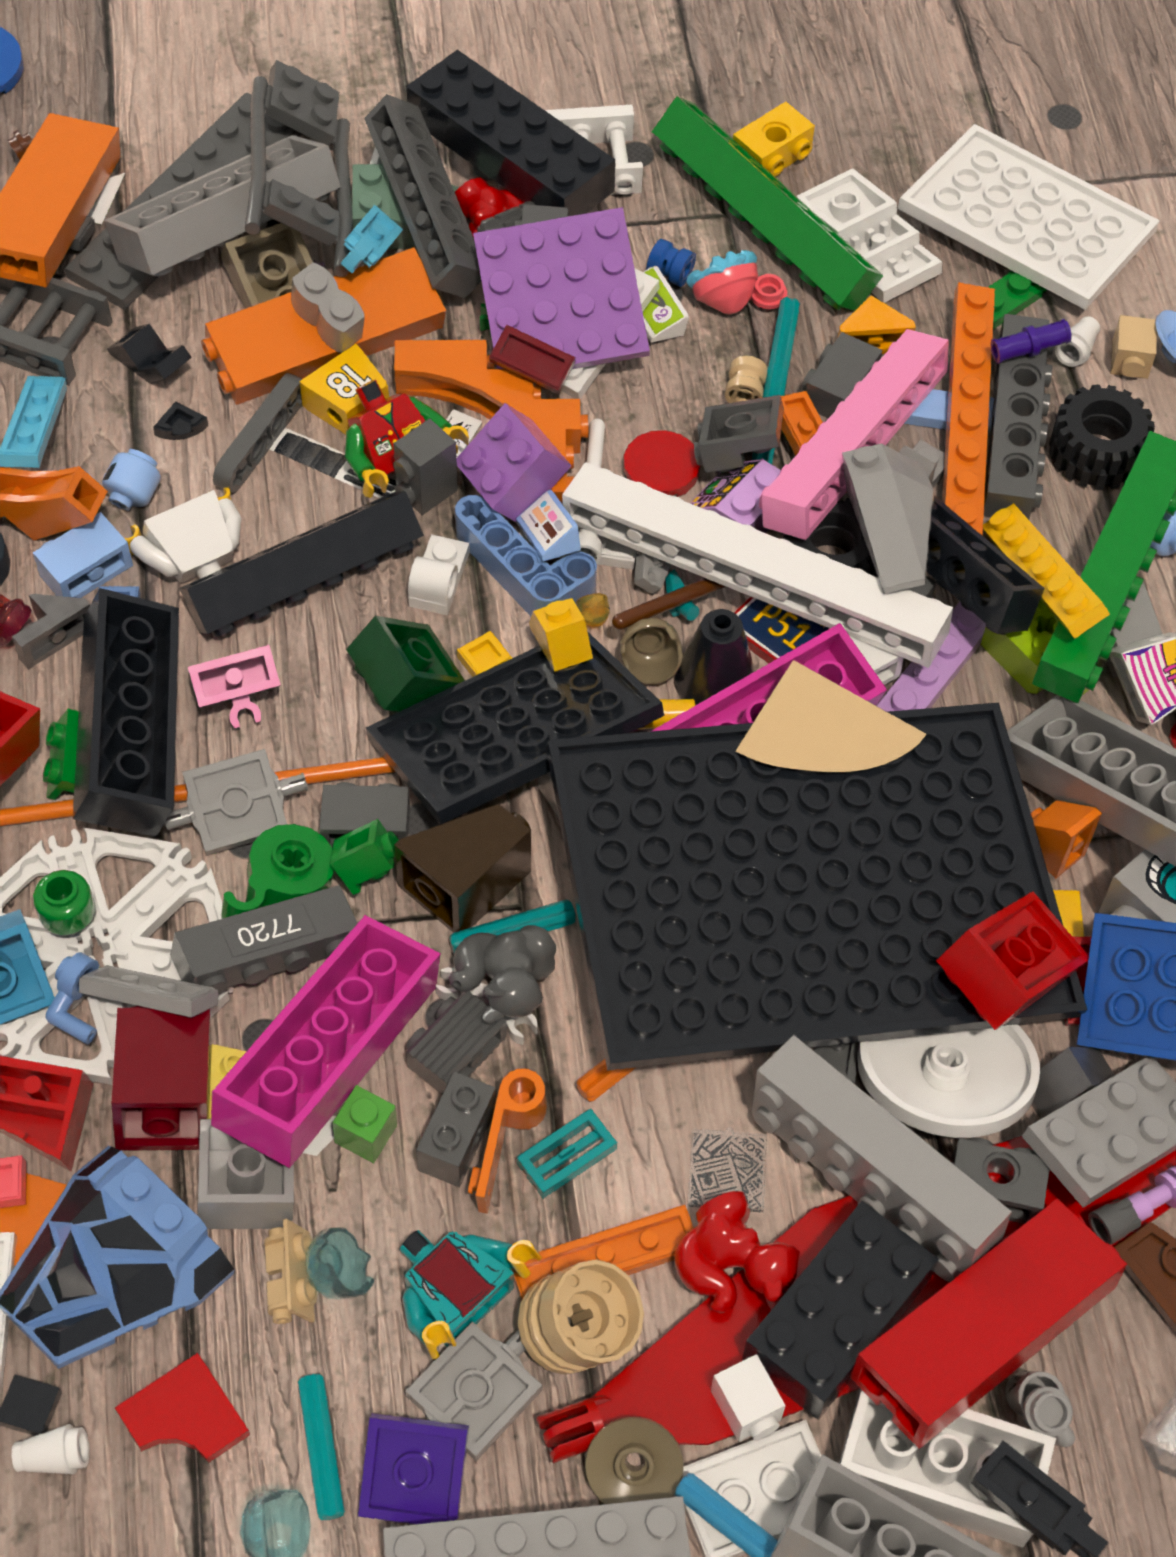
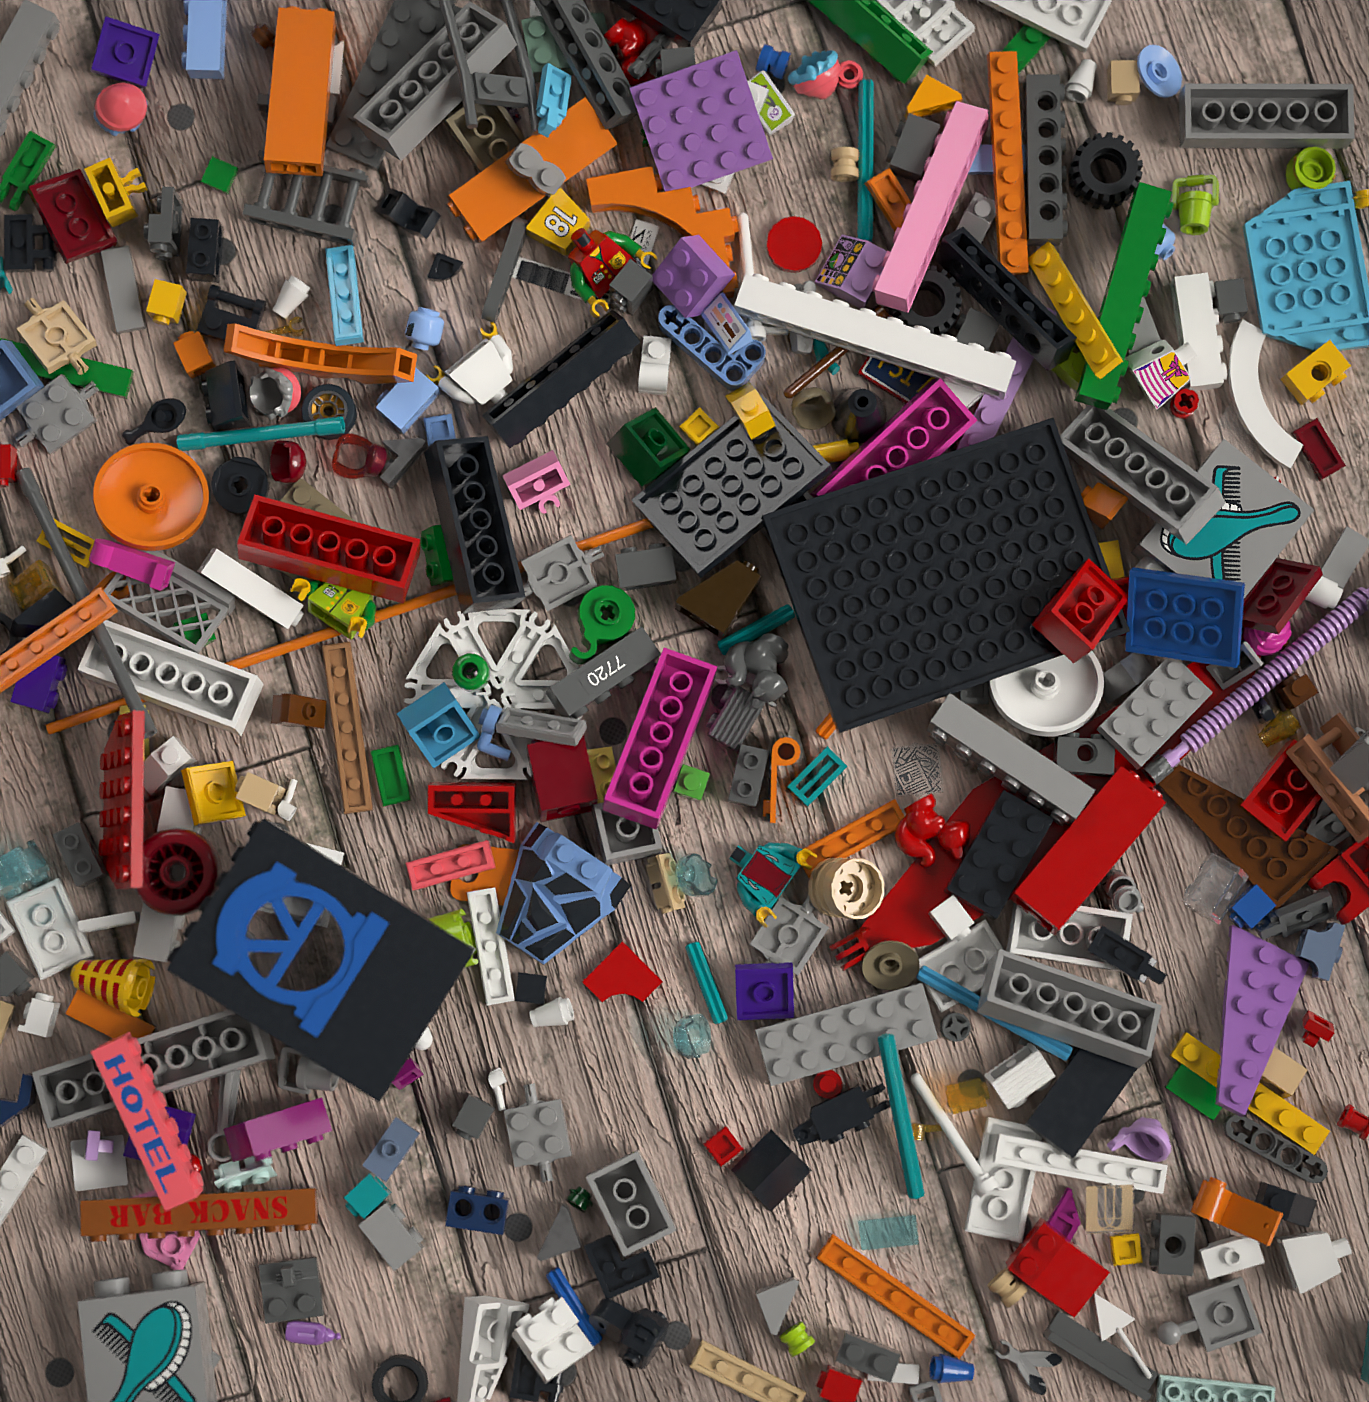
camera: 10 degrees left, 25 degrees up
green brick [330,819,399,895] -> none
dark red tile [489,324,576,395] -> none
clear yellow hinge [576,593,610,627] -> none
dark grey plate [694,395,784,473] -> none
tan sticker [735,660,926,772] -> none
light grey wedge [842,443,934,594] -> none
dark purple pin [991,319,1072,363] -> none

